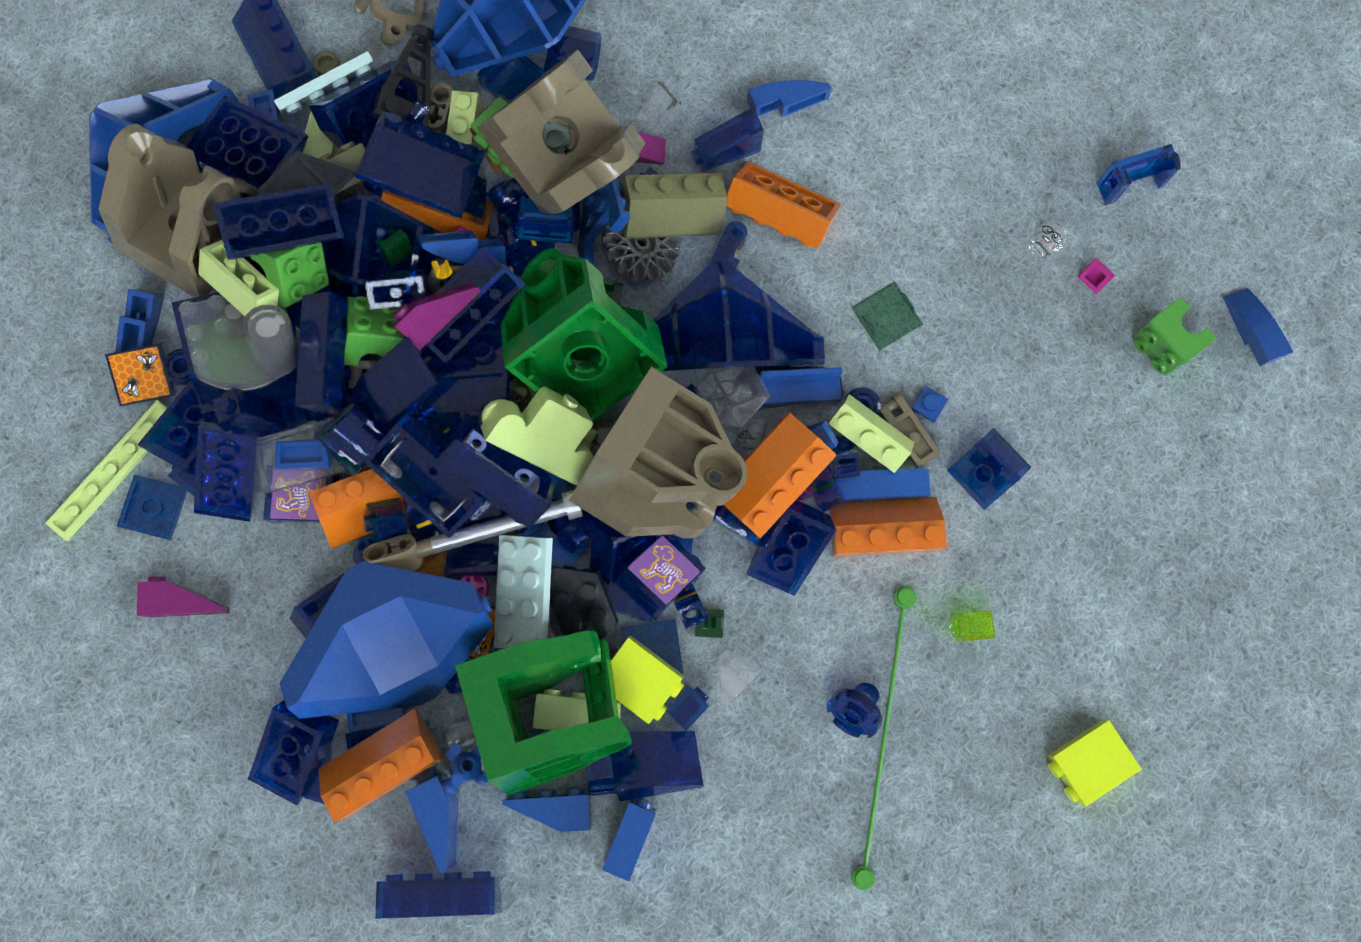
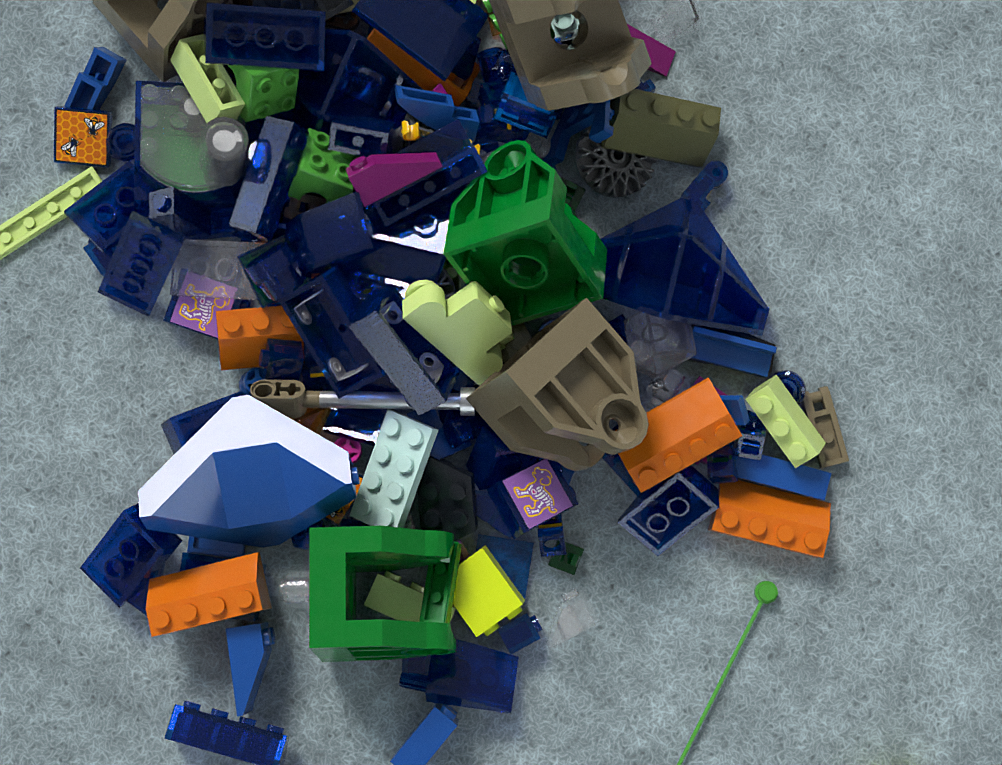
camera: 20 degrees right, 5 degrees up
clear blue tile [117,474,188,541] -> none
magenta slope [137,576,230,618] -> none
blue tile [275,440,332,470] -> none
dark green tile [375,228,414,268] -> none
blue plant [445,743,489,789] -> none
blue slope [502,788,591,832] -> none
clear blue slope [691,107,764,172] -> none
orange slope [726,161,841,248] -> none
blue slope [747,80,831,118] -> none
clear blue tile [827,682,883,738] -> none
clear green piece [851,281,923,351] -> none
blue plate [911,386,949,423] -> none
clear blue slope [947,428,1031,510] -> none
clear neon green brick [950,610,996,643] -> none

